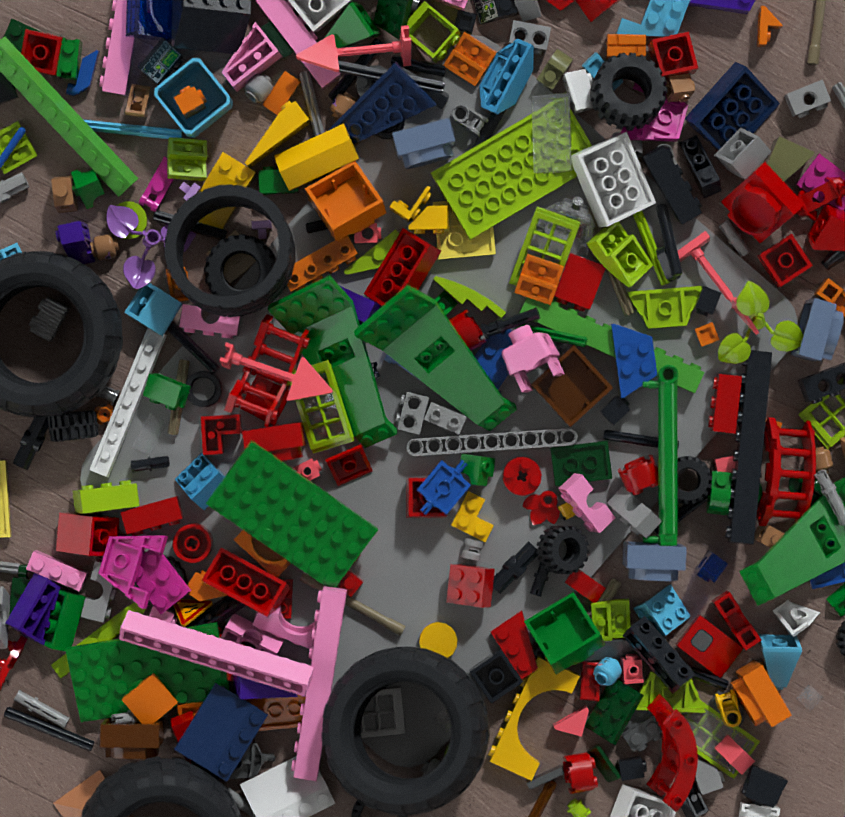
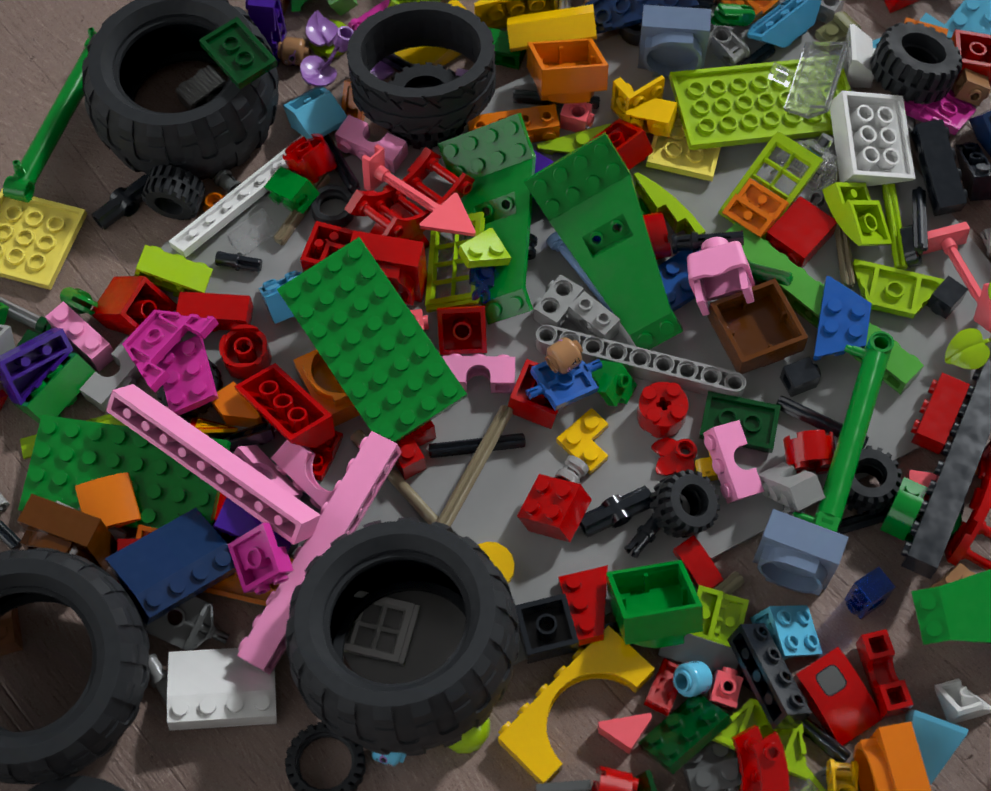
camera: 25 degrees right, 25 degrees down
orange plate [694,322,720,347] -> none
none -> green arm [60,287,98,315]
none -> dark green plate [199,17,278,89]
none -> dark pink plate [228,523,294,595]
none -> red brick [282,133,337,184]
none -> black axle [428,433,526,458]
none -> dark tan axle [437,405,513,527]
none -> bright pink arch [443,354,516,393]
none -> lime wing [458,228,511,268]
none -> clear blue plate [469,266,495,304]
none -> medium nougat head [545,337,583,374]
none -> green arm [711,3,756,26]
none -> clear slope [768,62,795,87]

